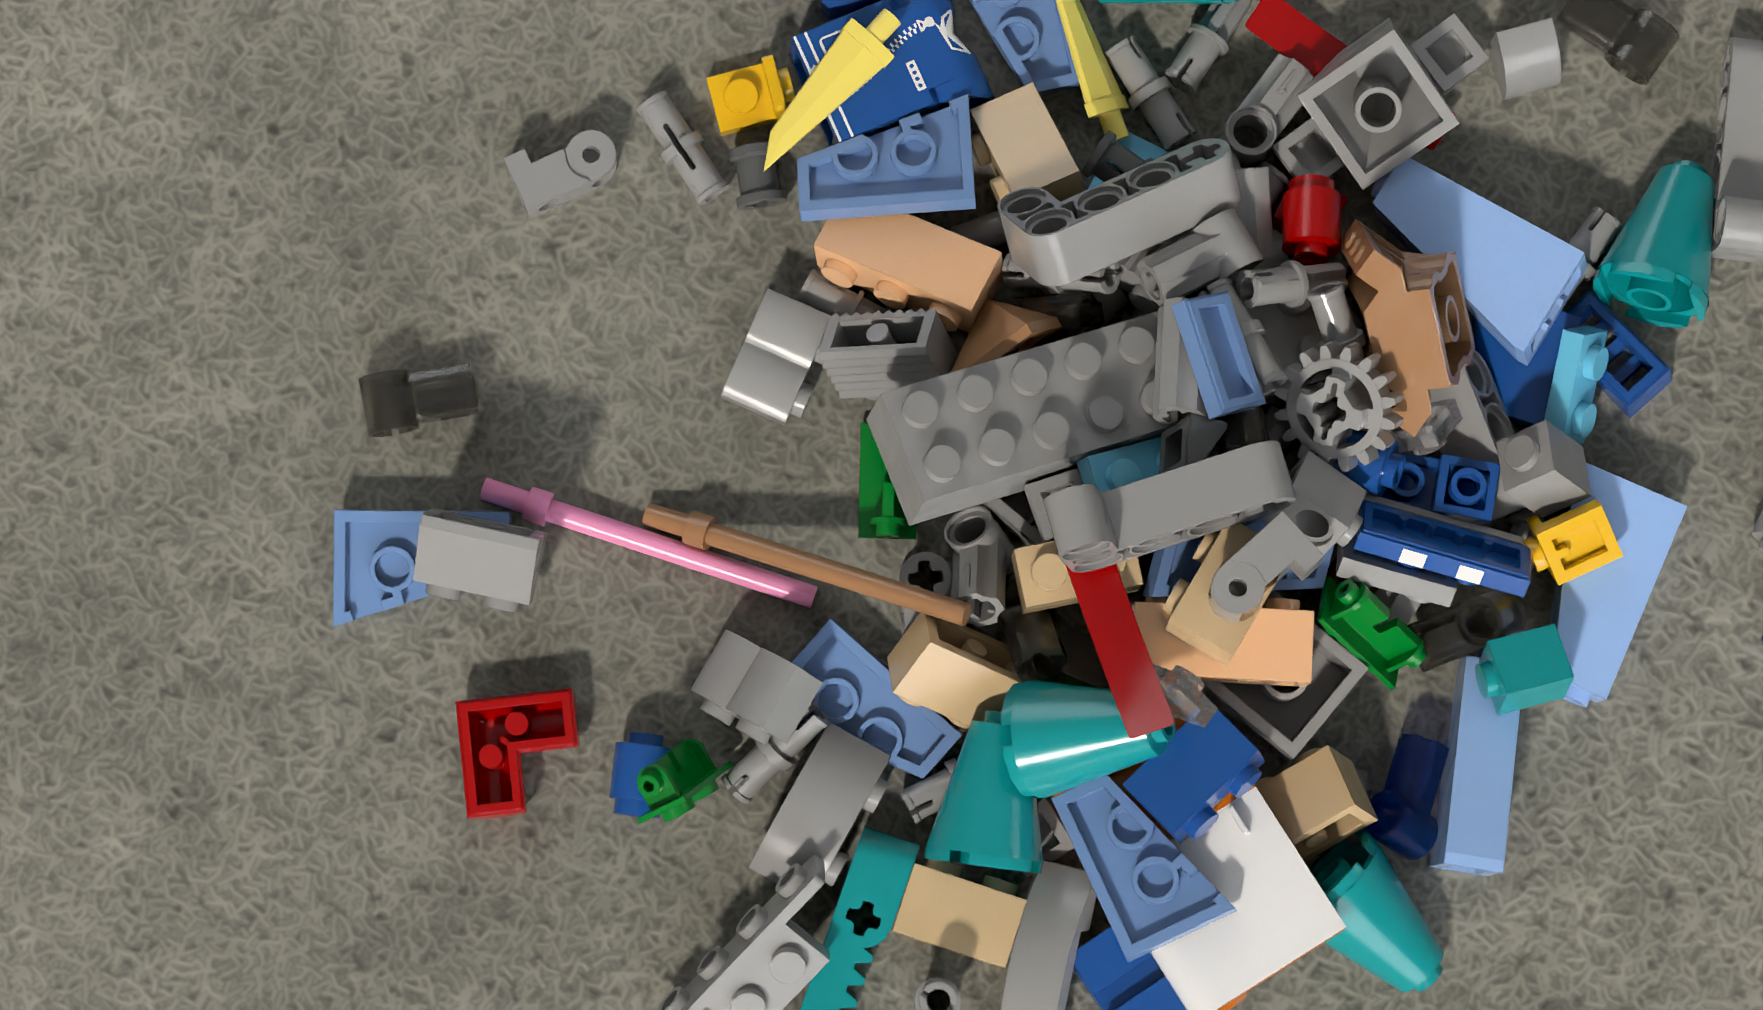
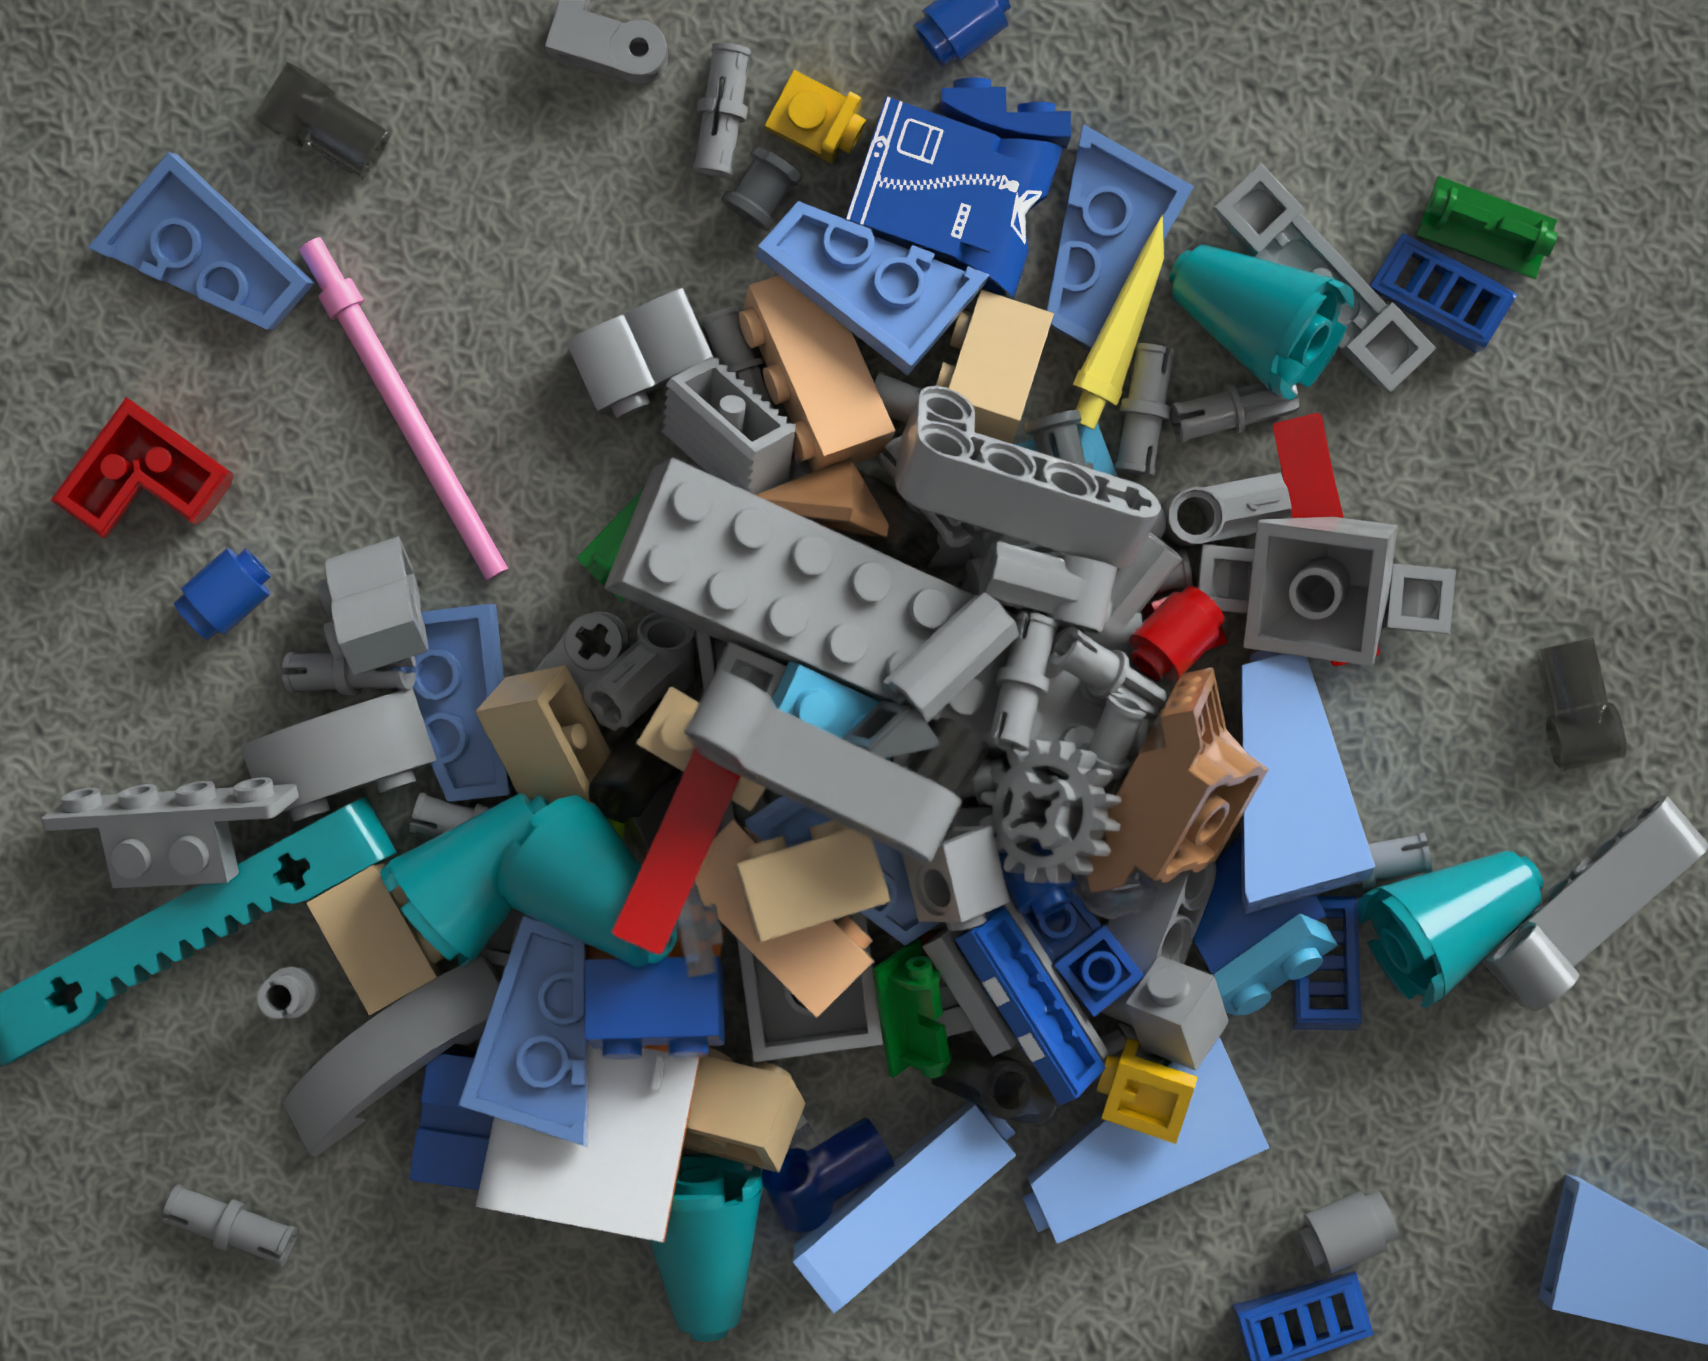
camera: 45 degrees right, 5 degrees up
light grey slope [413,508,548,612] -> none
green hinge [637,738,733,824] -> none
medium nougat bar [643,503,972,626] -> none
light yellow bar [763,9,901,172] -> none
medium blue tile [1171,290,1266,419] -> none
light grey leg [1208,511,1324,622] -> none
teal brick [1475,623,1574,715] -> none
light grey brick [1487,17,1561,101] -> none

